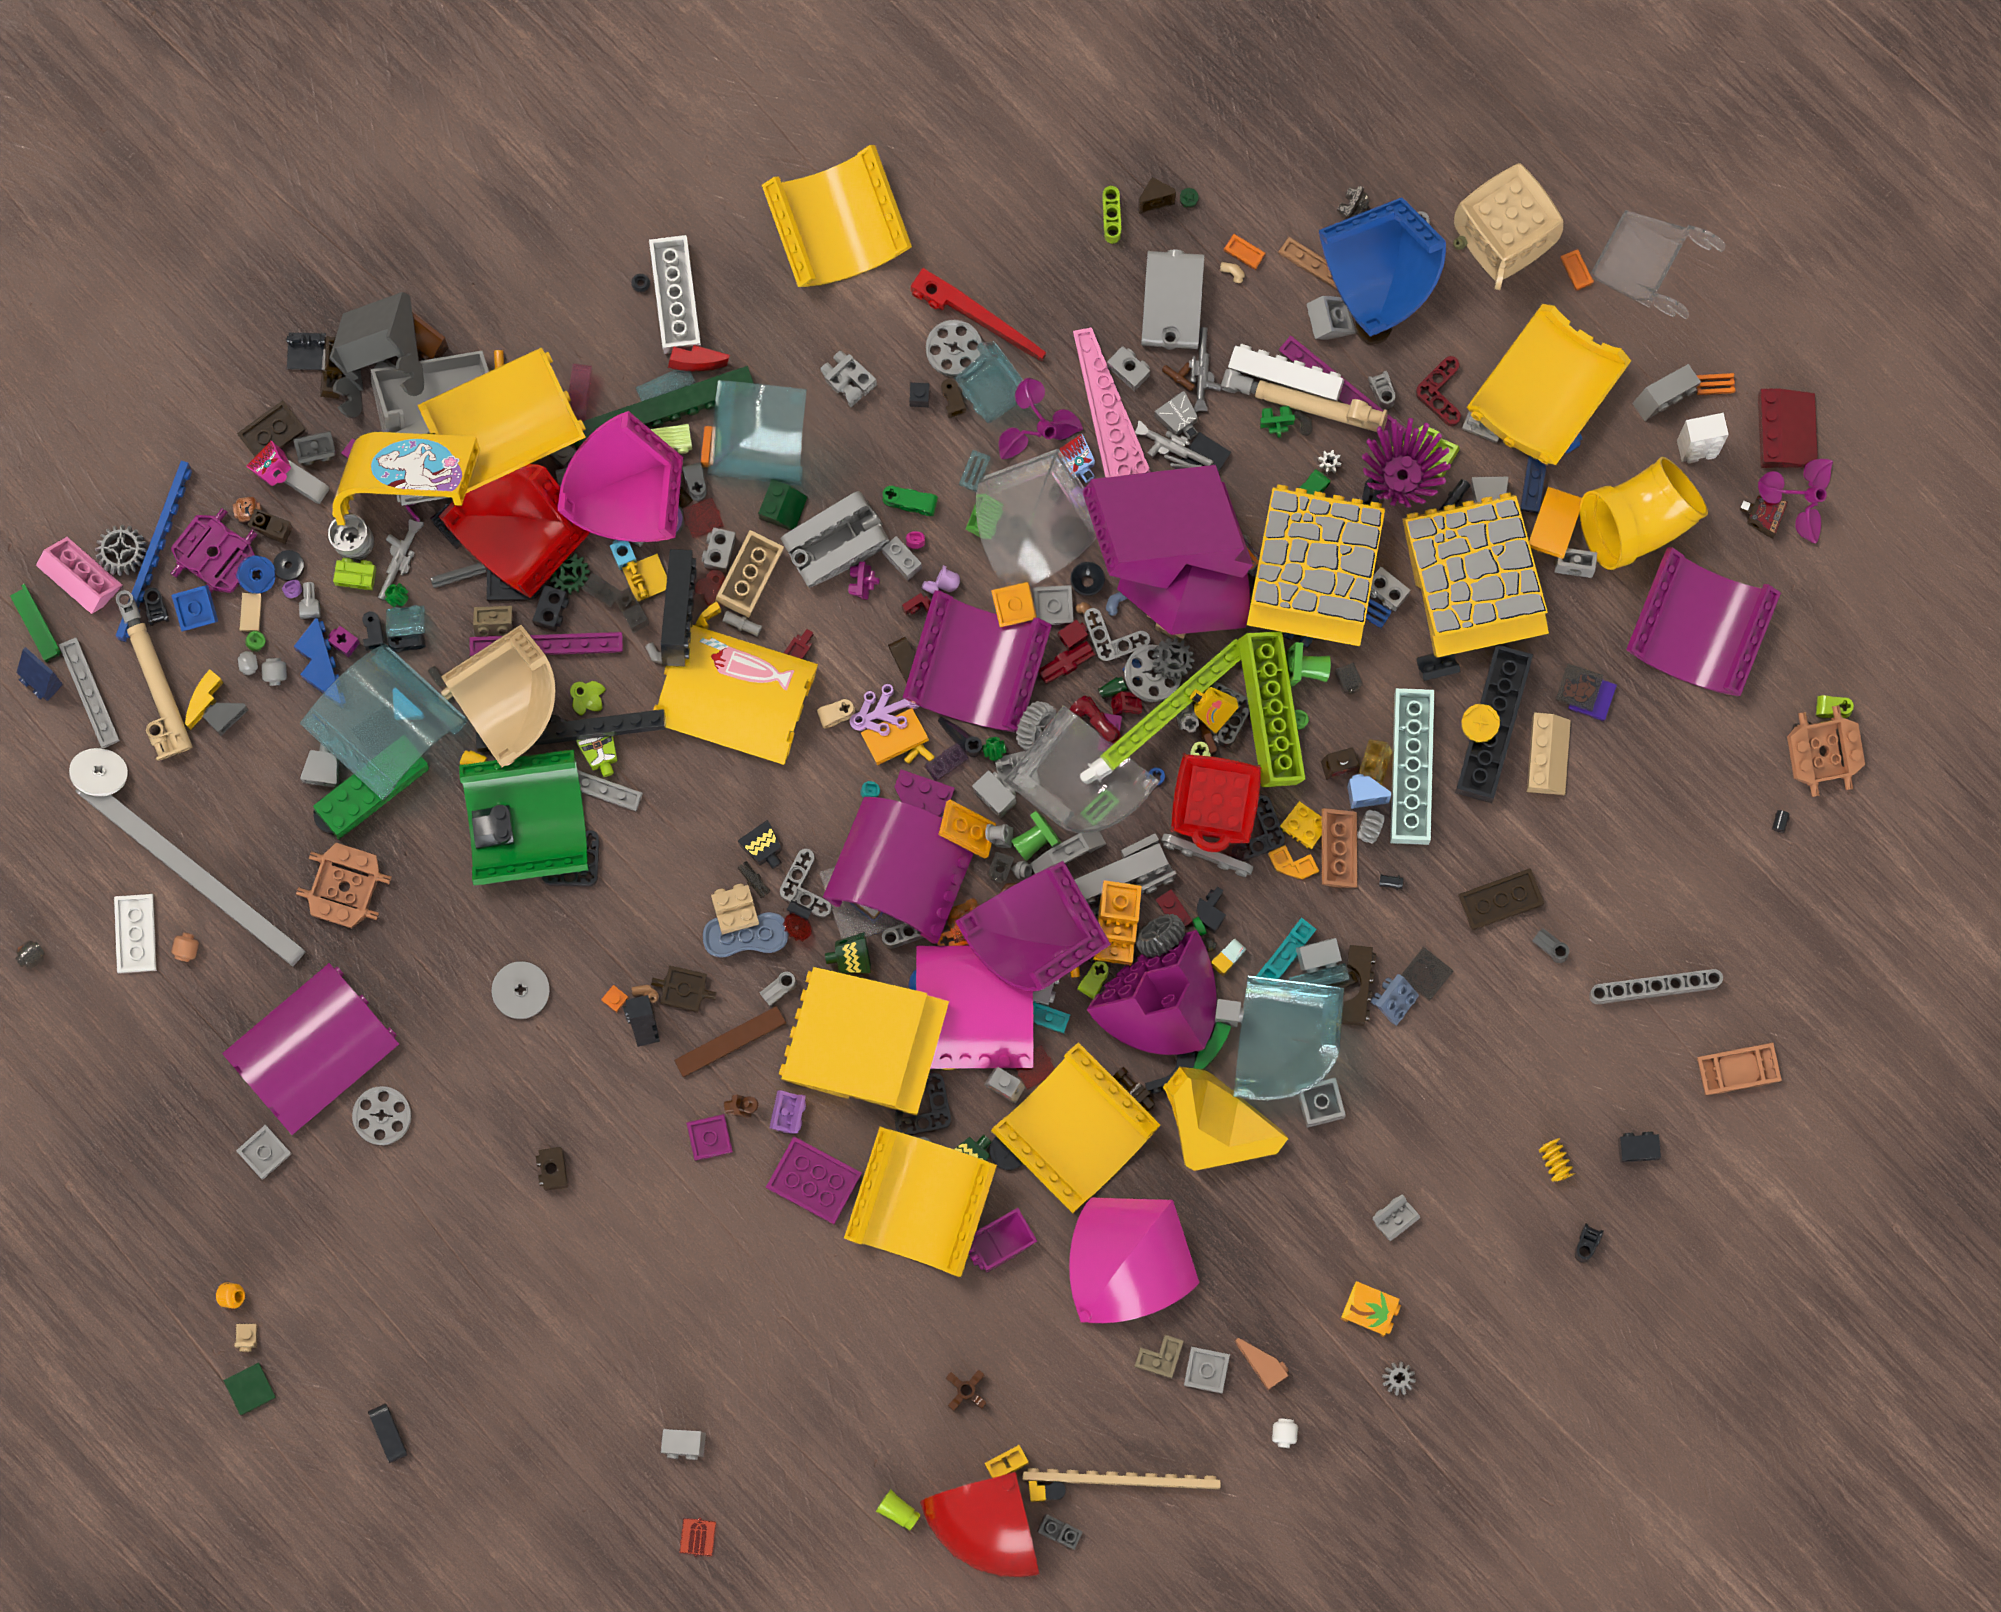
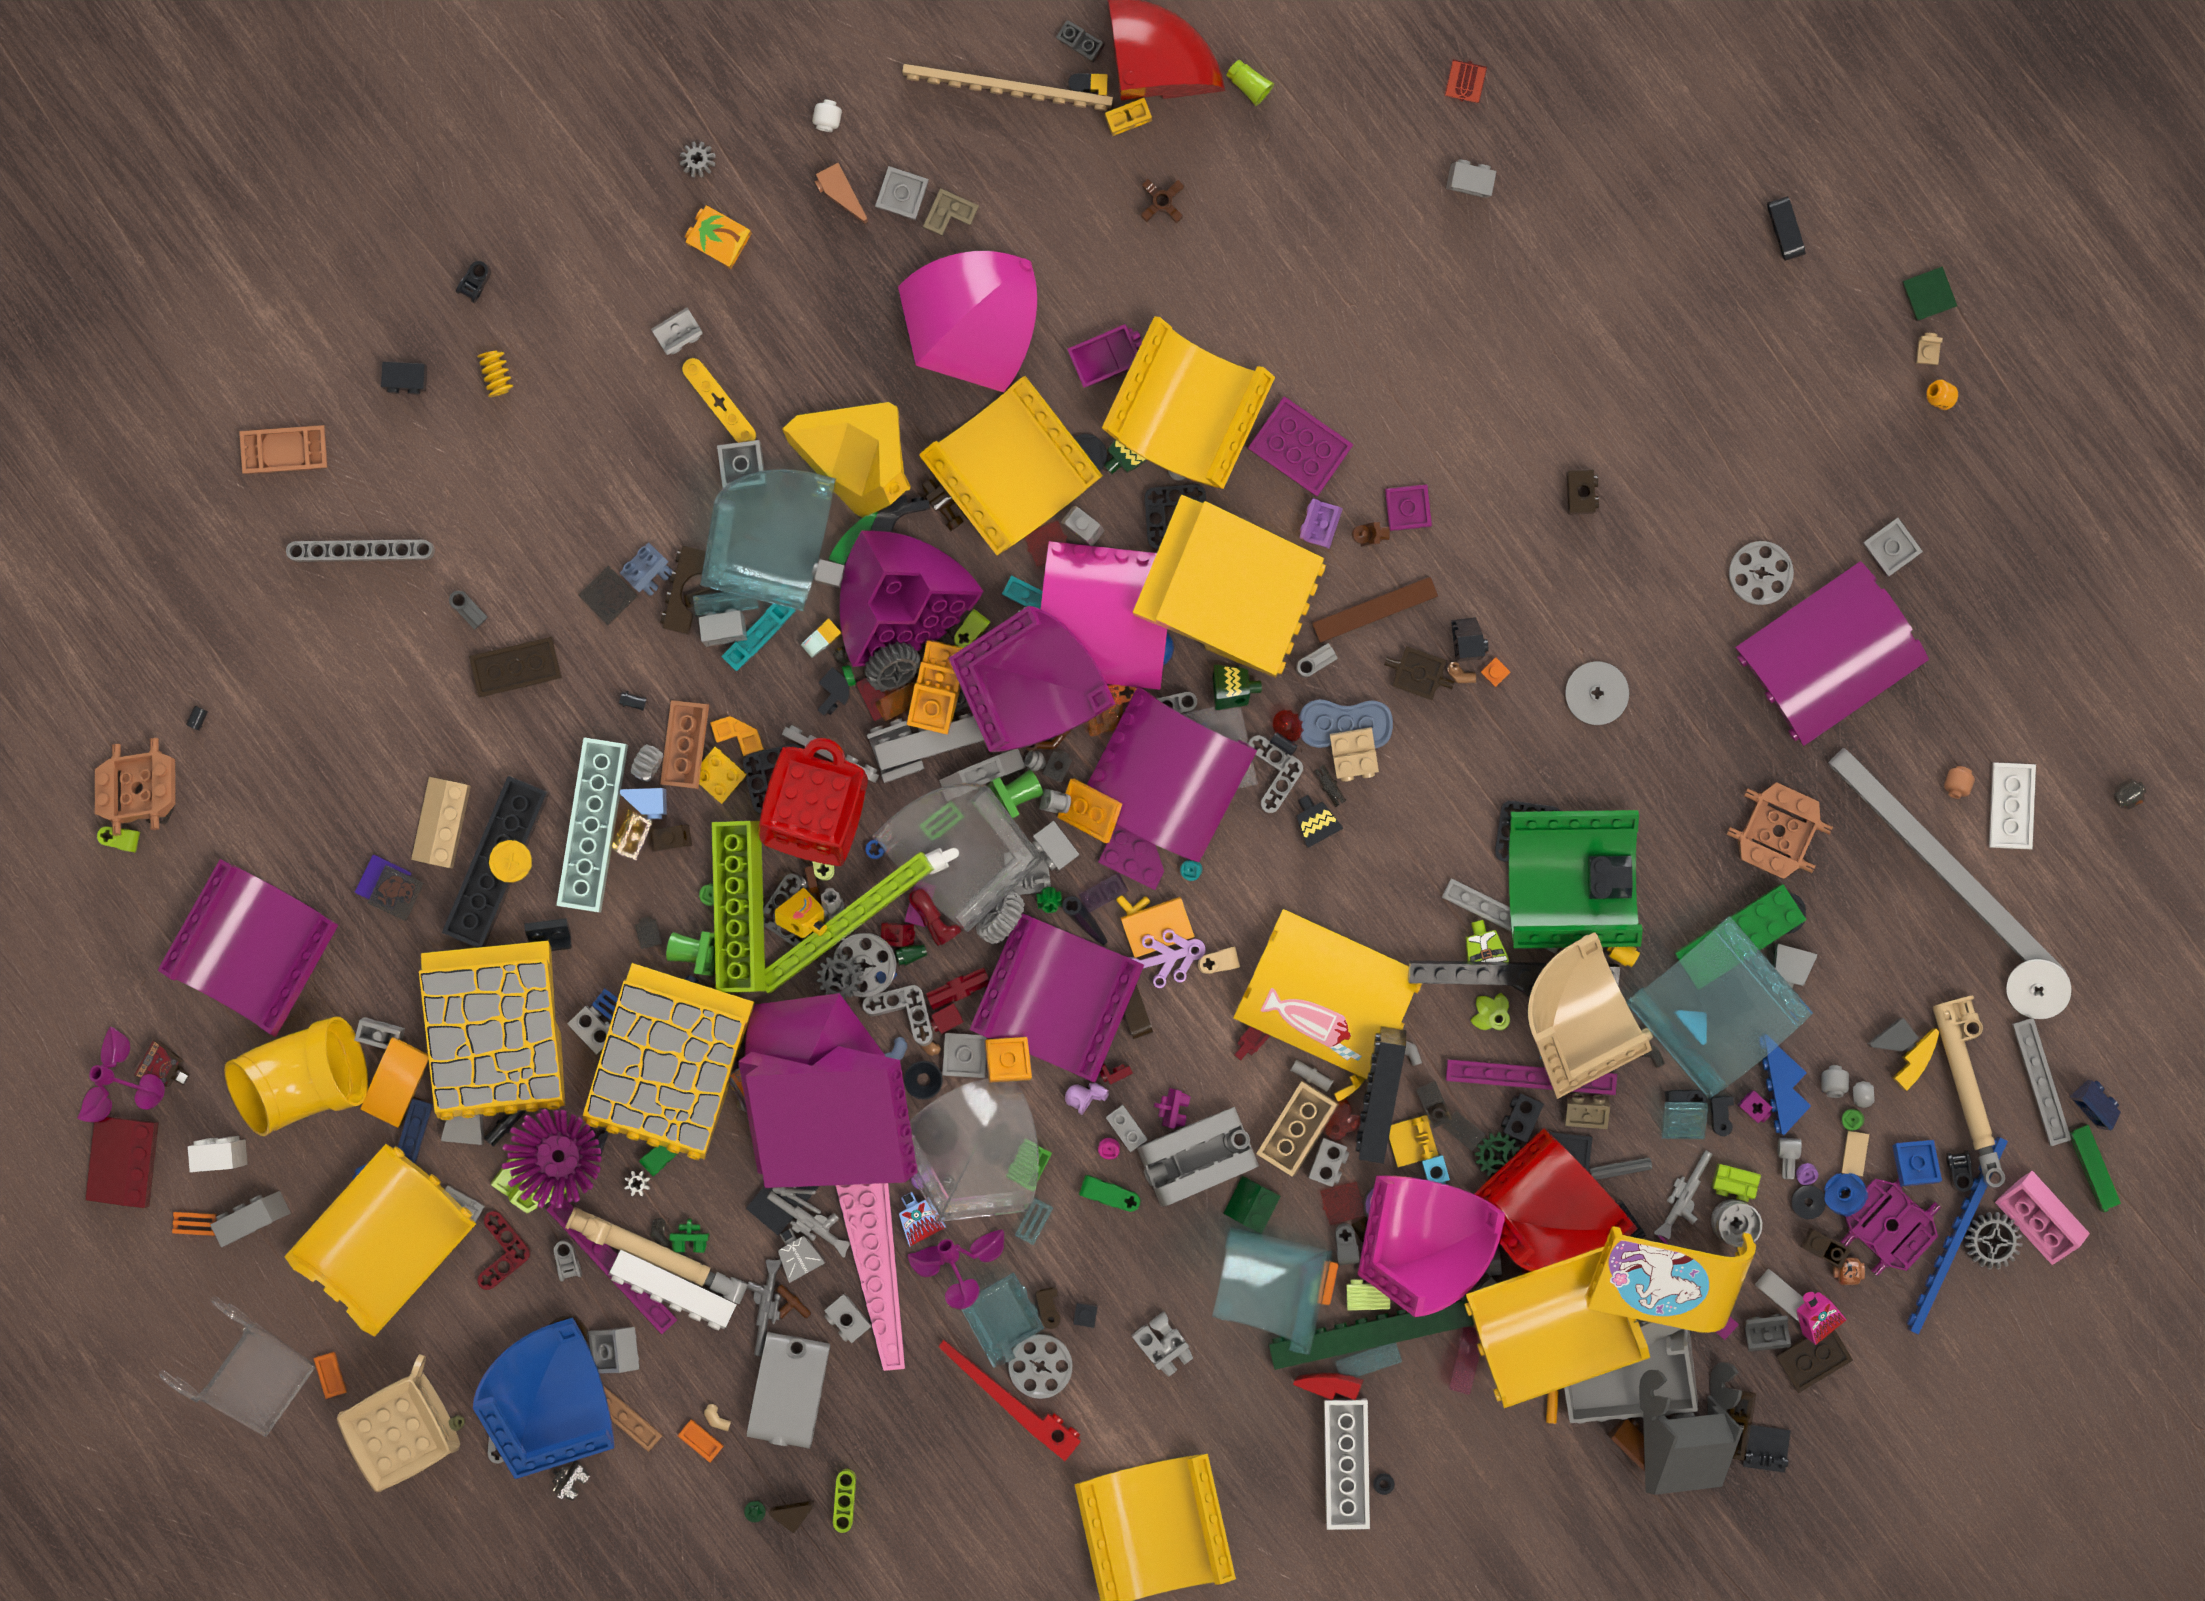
camera: 170 degrees left, 10 degrees up
green gear [385,583,409,608] -> none
none -> yellow piece [683,358,756,443]
none -> clear orange slope [875,682,915,721]

